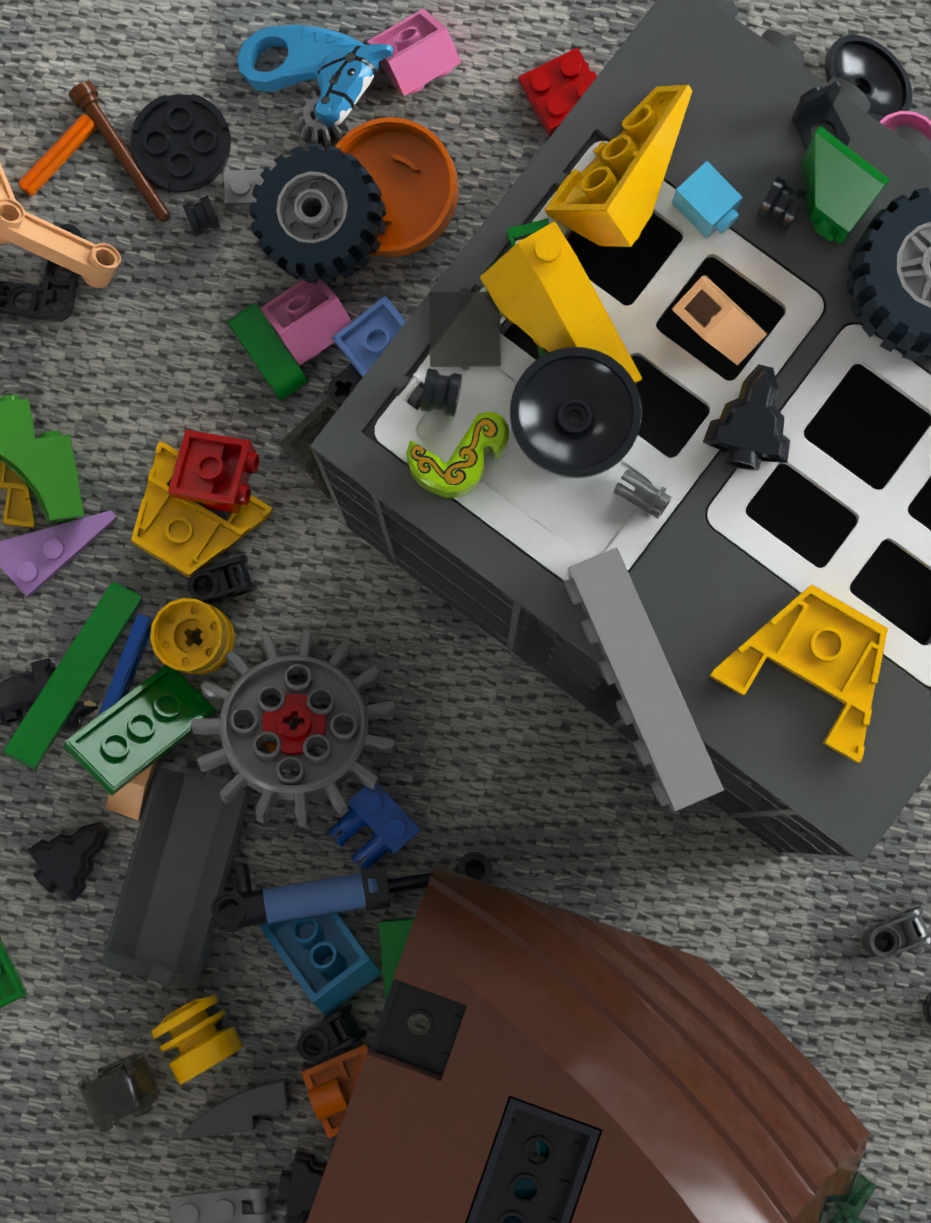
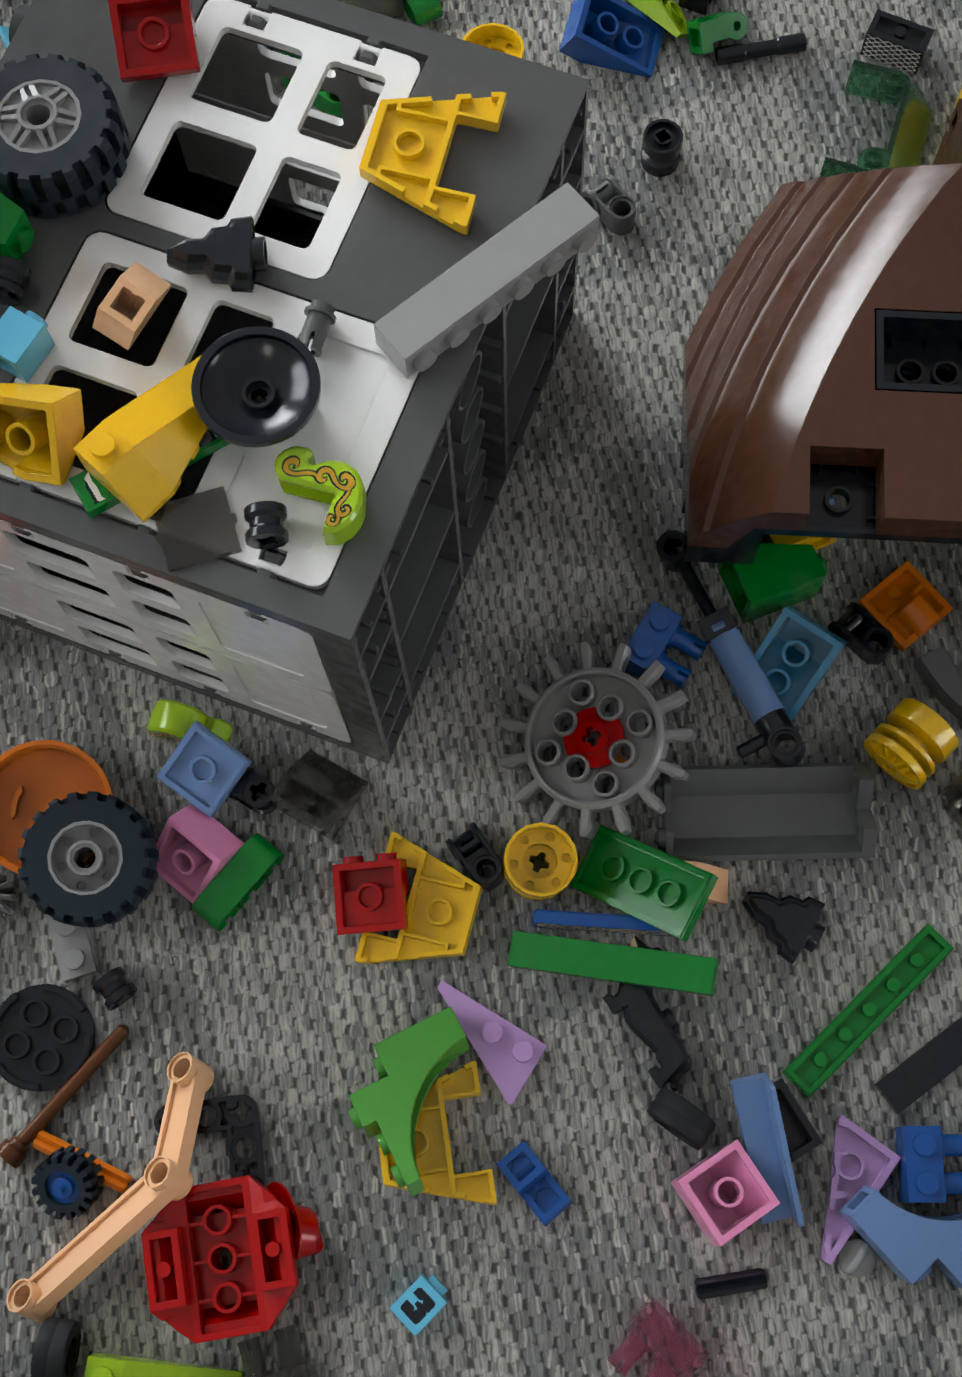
camera: 105 degrees left, 10 degrees down
none -> black wheel [31,1146,105,1220]

